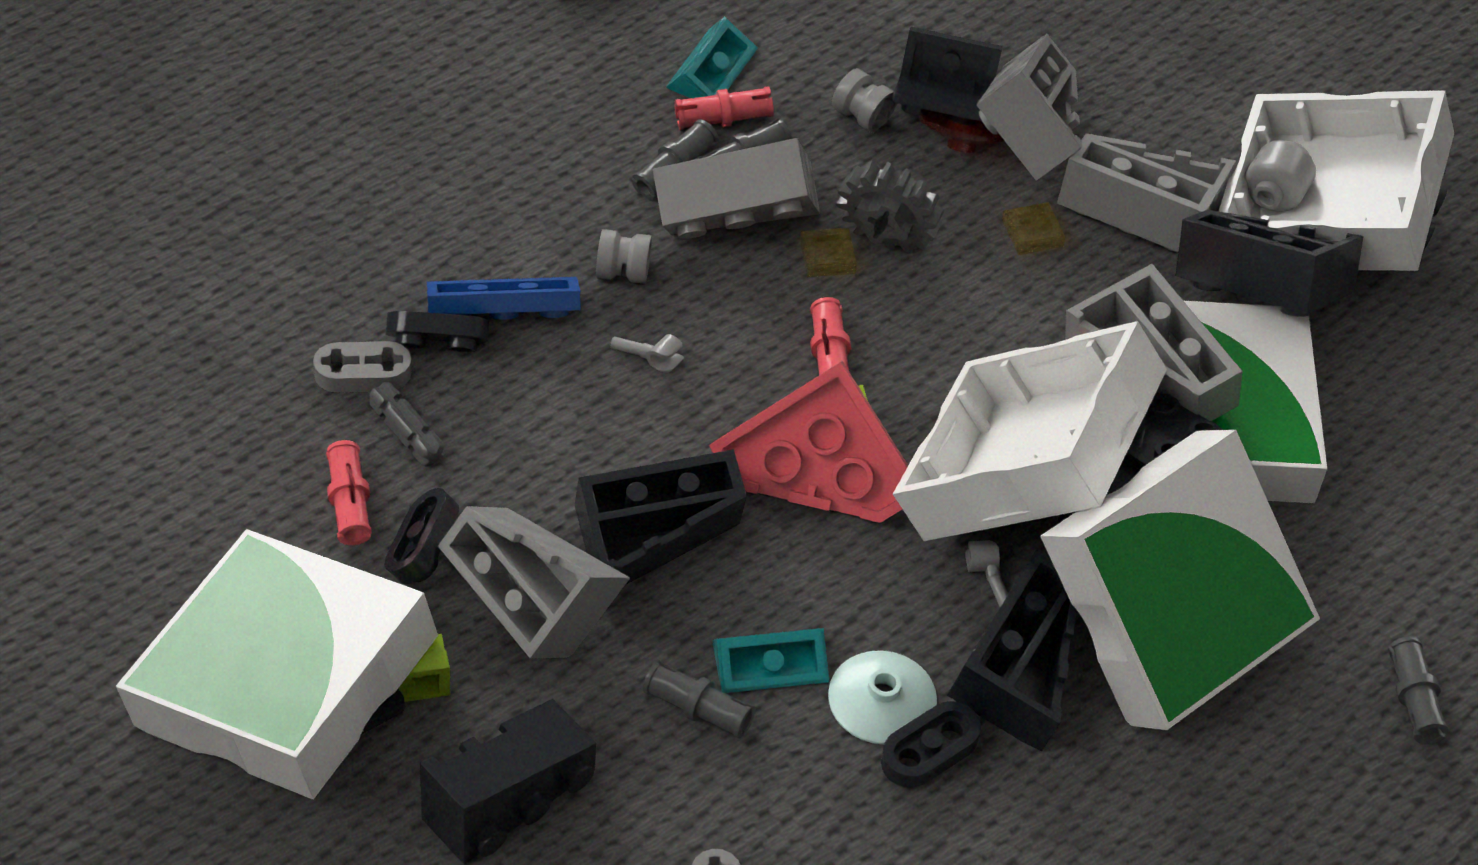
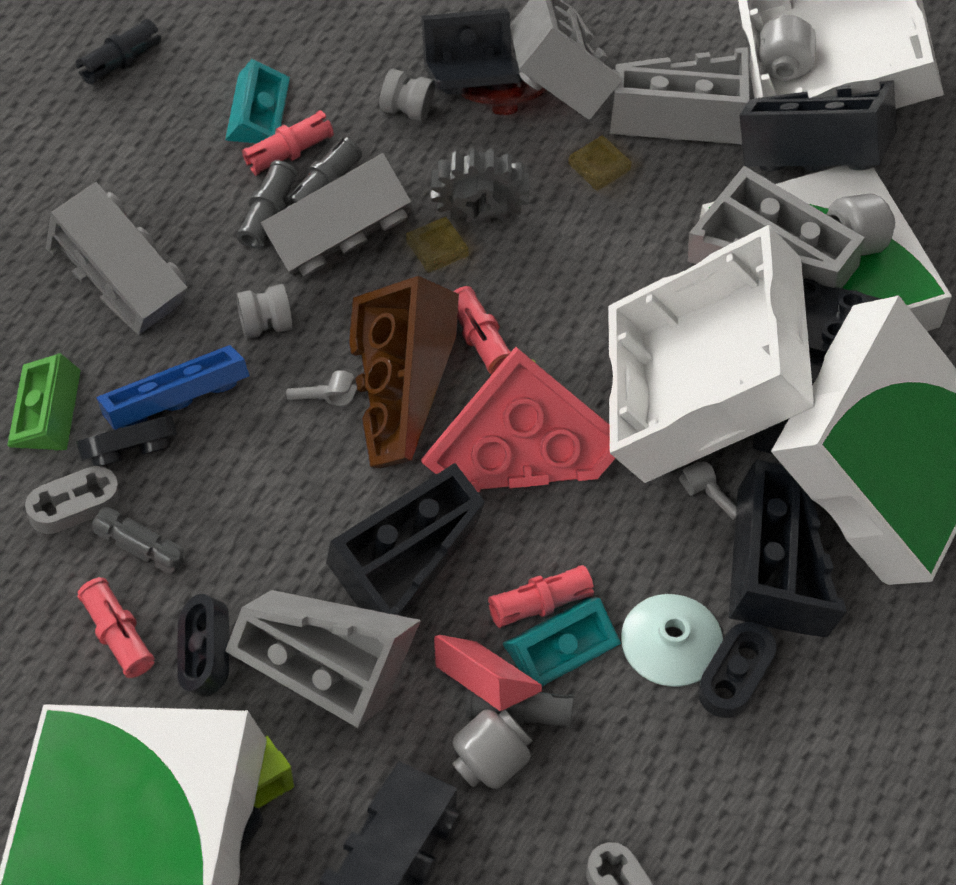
camera: 20 degrees left, 5 degrees up
none -> bright green slope [7,353,81,450]
none -> light grey wedge [45,182,188,335]
none -> reddish brown wedge [349,276,459,469]
none -> coral slope [434,635,542,711]
none -> light grey head [452,709,533,789]
none -> coral pin [488,565,594,628]
none -> light grey head [826,193,895,256]

